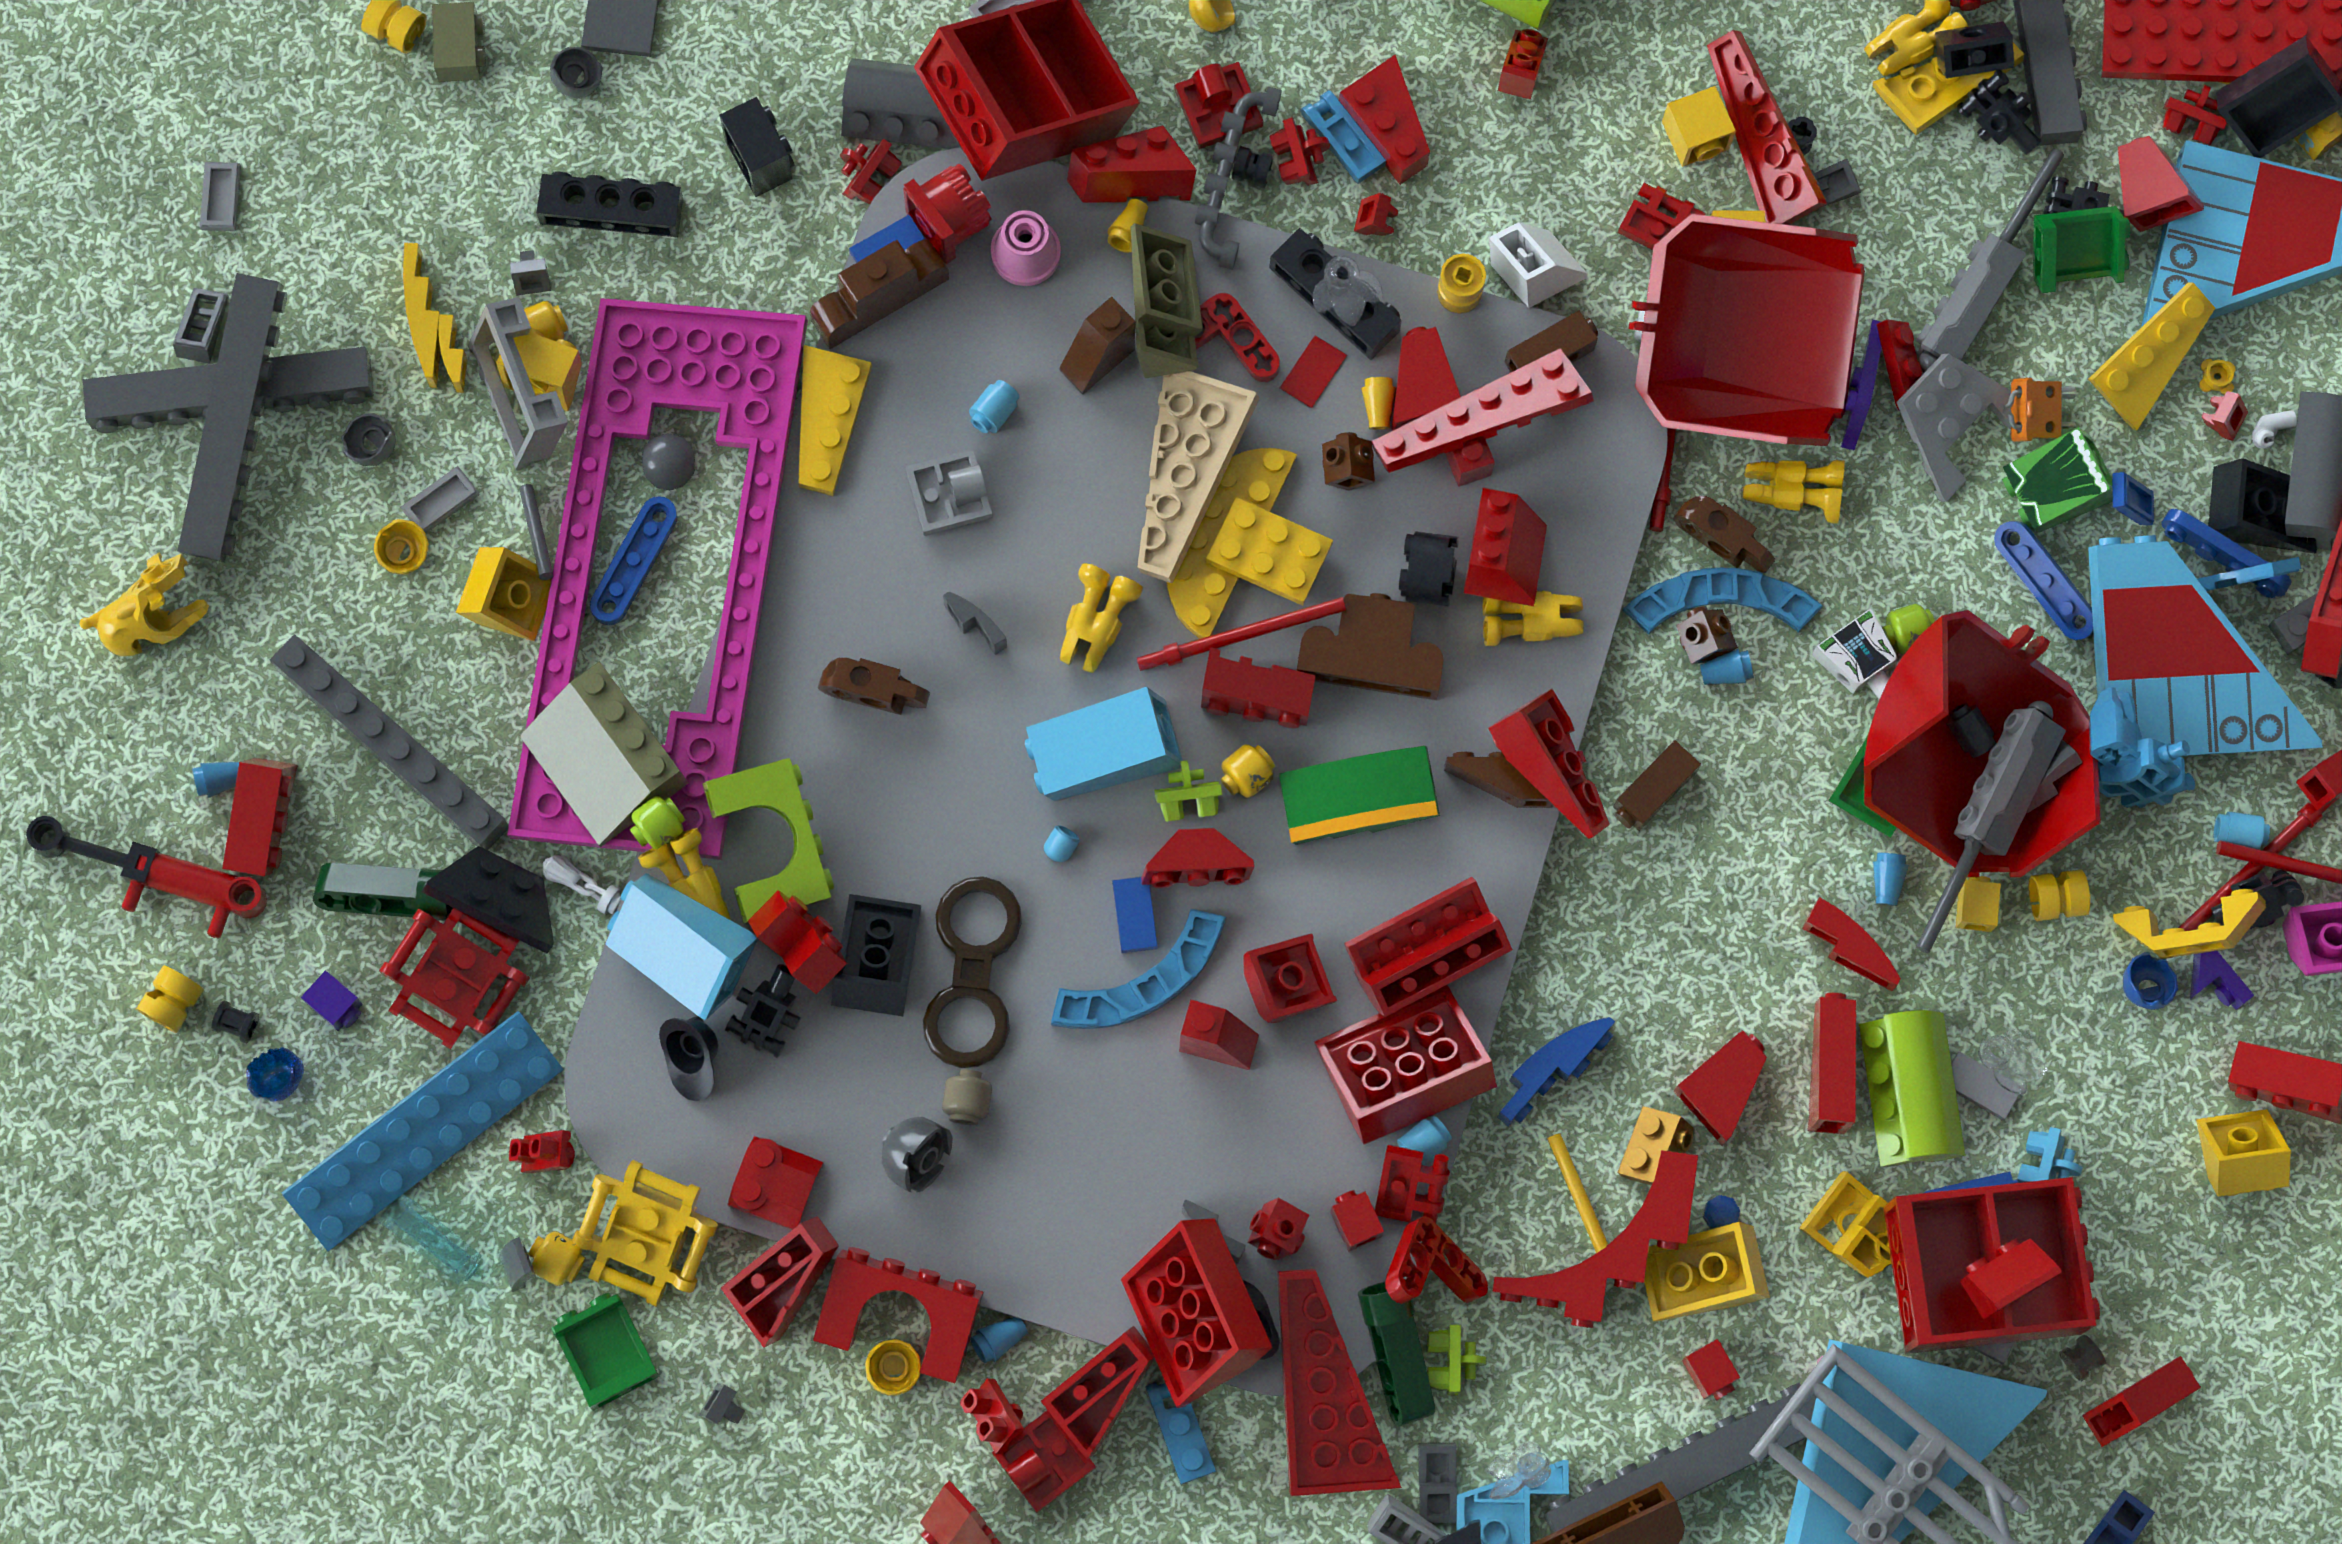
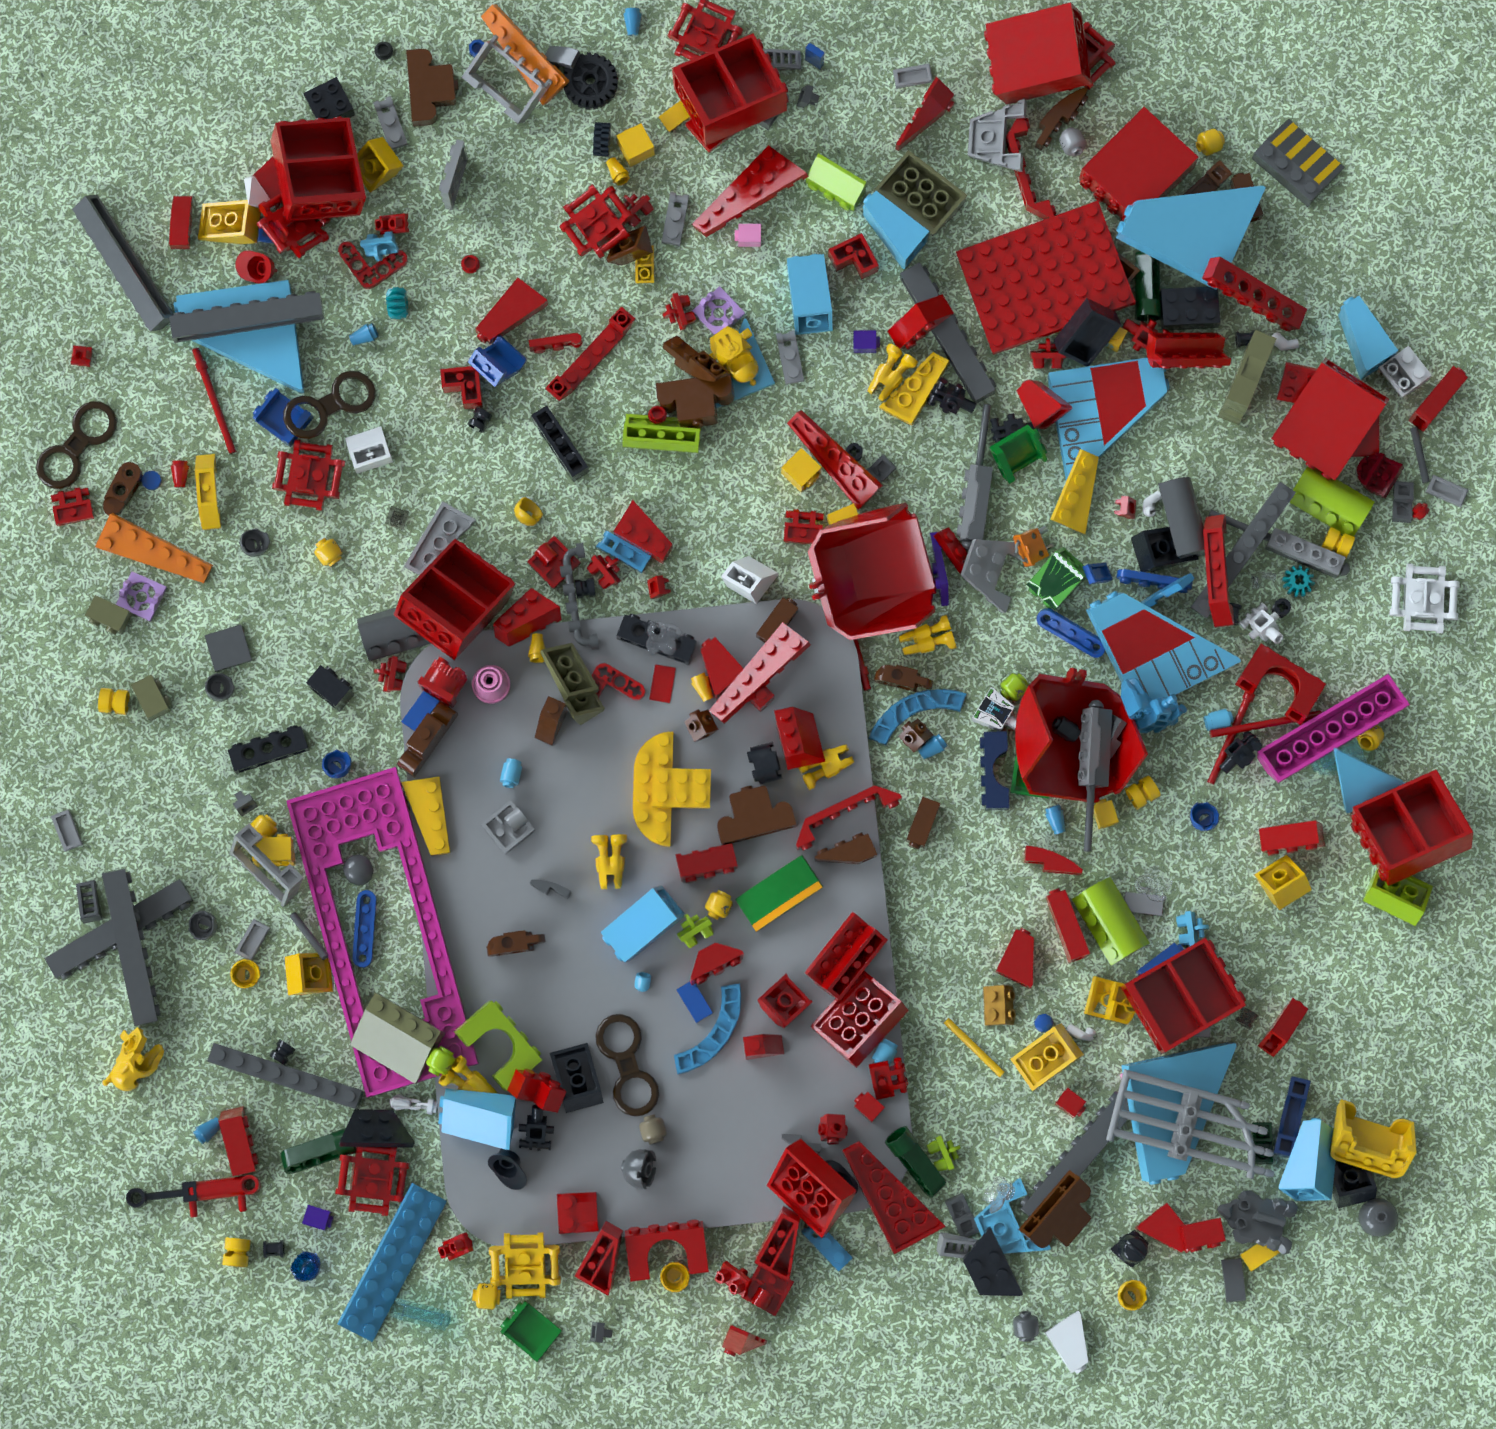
camera: 20 degrees left, 5 degrees up
yellow slope [403,242,441,388] -> none
yellow slope [438,314,468,393] -> none
dark grey slope [499,1237,536,1292] -> none
dark azure cone [970,1317,1028,1363] -> none
tan wing [1137,371,1260,583] -> none
red bar [1137,597,1347,671] -> none
red beam [1385,1216,1488,1304] -> none
yellow wheel [1437,253,1486,314] -> none
red wedge [1488,688,1610,839] -> none
red arch [1492,1150,1698,1328] -> none
red slope [1497,29,1549,100] -> none
blue slope [1497,1017,1615,1127] -> none
black brick [1935,21,2014,78] -> none
red slope [1960,1238,2062,1320] -> none
yellow slope [2113,889,2266,959] -> none
dark purple slope [2190,951,2254,1010] -> none
yellow plate [2199,359,2236,395] -> none
none -> black wheel [269,1039,296,1065]
none -> blue hair [322,749,352,779]
none -> red slope [796,785,902,851]
none -> dark blue arch [979,731,1009,811]
none -> white arm [1066,1024,1096,1041]

